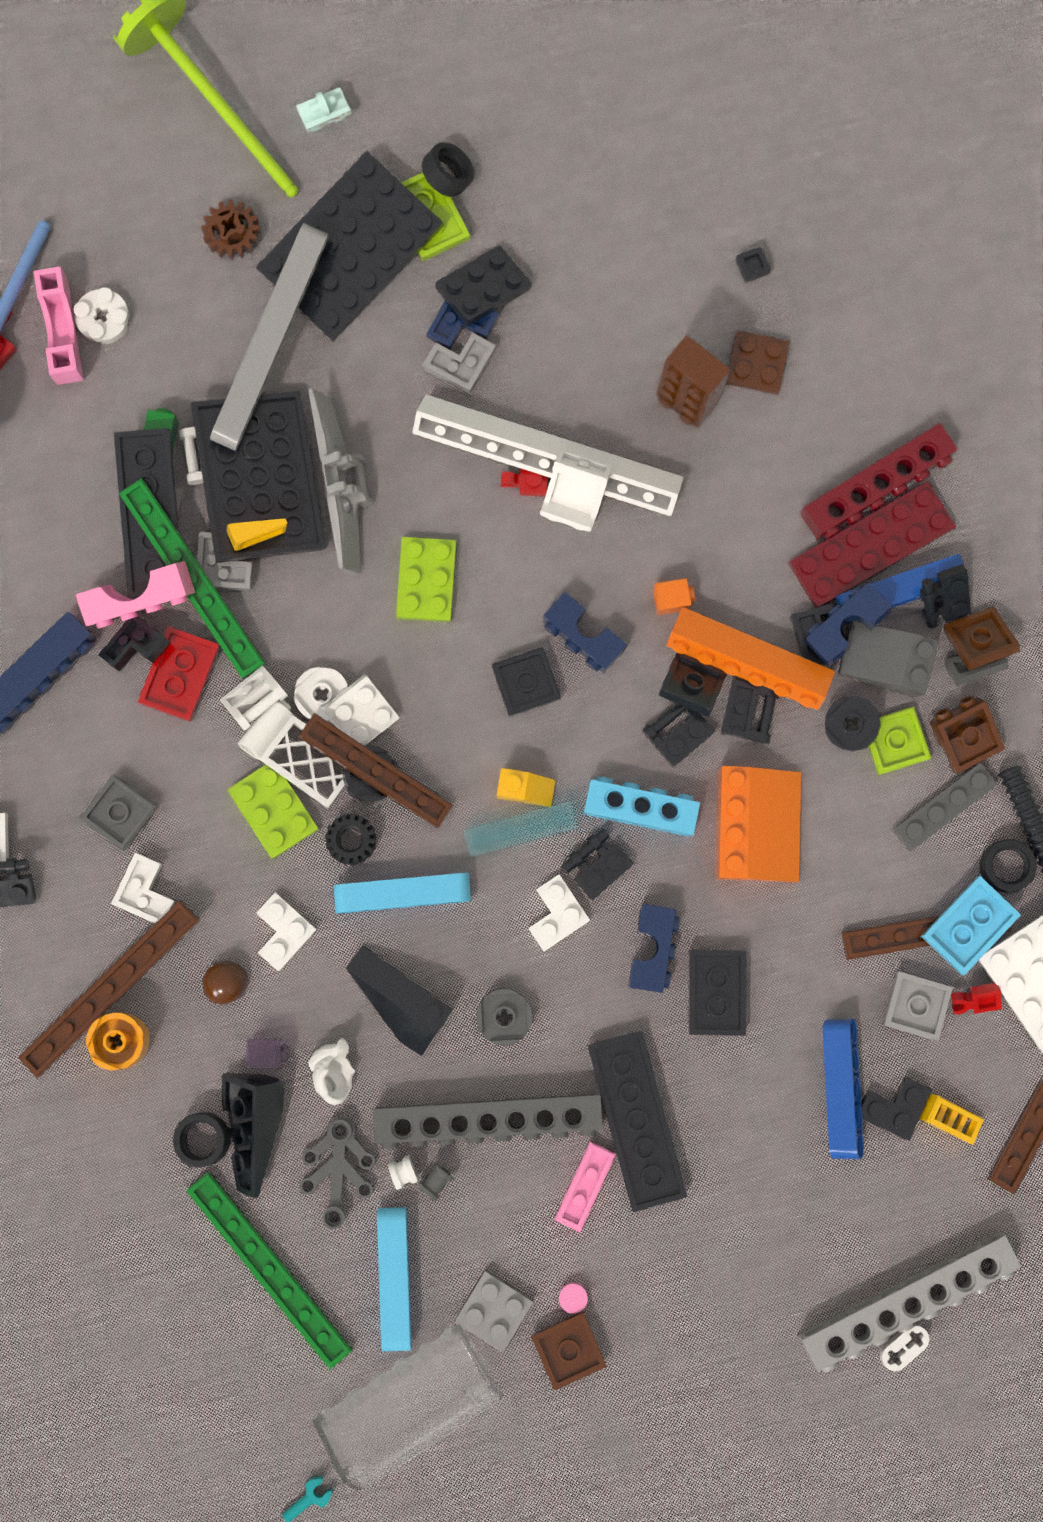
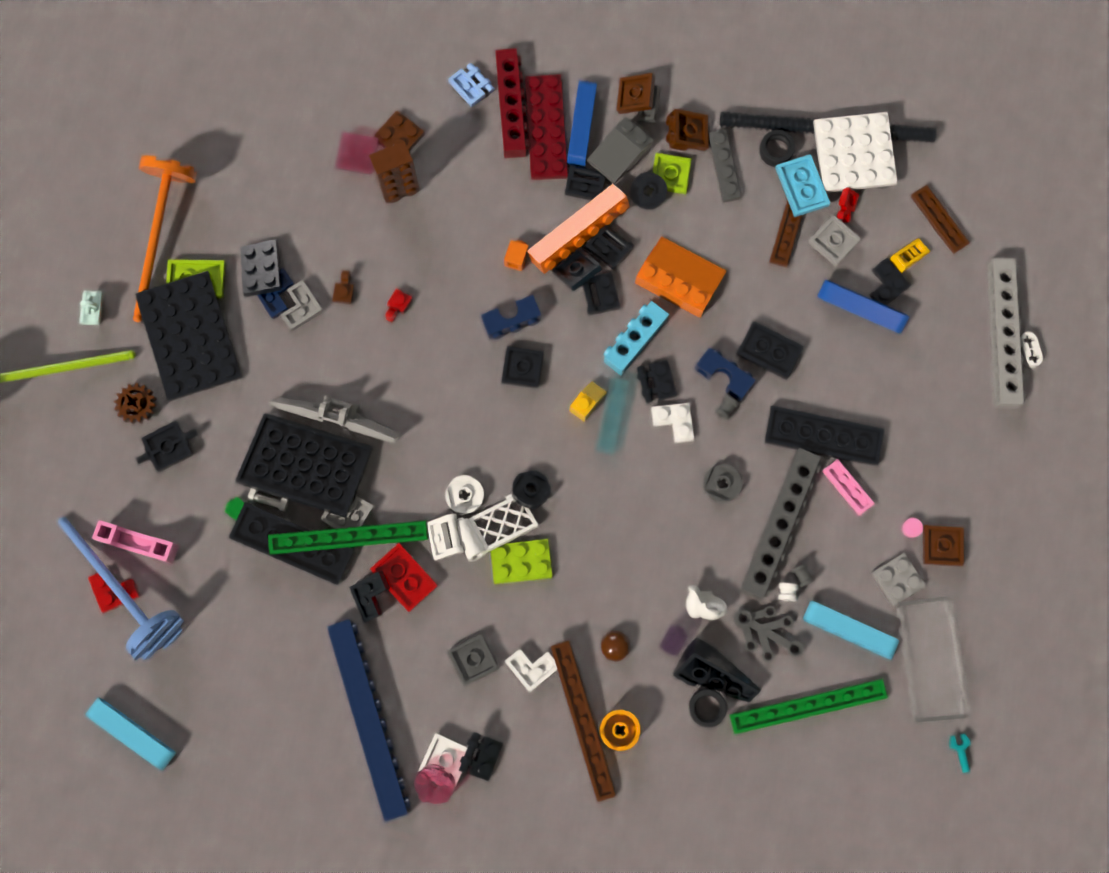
camera: 60 degrees left, 5 degrees down
white plate [74,287,130,344] -> none
bright pink arch [76,561,195,629] -> none
light grey beam [210,223,329,451] -> none
yellow slope [227,519,287,551] -> none
white plate [256,893,317,972] -> none
reddish brown tile [298,713,453,829] -> none
white plate [322,674,399,746] -> none
black tyre [325,814,377,865] -> none
medium azure beam [333,873,472,914] -> none
black wedge [346,946,453,1056] -> none
lime plate [396,537,456,622] -> none
white brick [412,395,684,516] -> none
black tyre [421,142,475,197] -> none
white panel [540,448,613,532] -> none
black plate [735,246,771,283] -> none
dark blue arch [806,582,892,667] -> none
black plate [920,564,971,628] -> none
none -> orange piece [133,155,197,323]
none -> black plate [135,421,199,473]
none -> reddish brown plate [332,269,355,305]
none -> clear pink plate [335,132,379,175]
none -> light blue plate [448,63,495,108]
none -> dark grey bush [714,395,739,421]

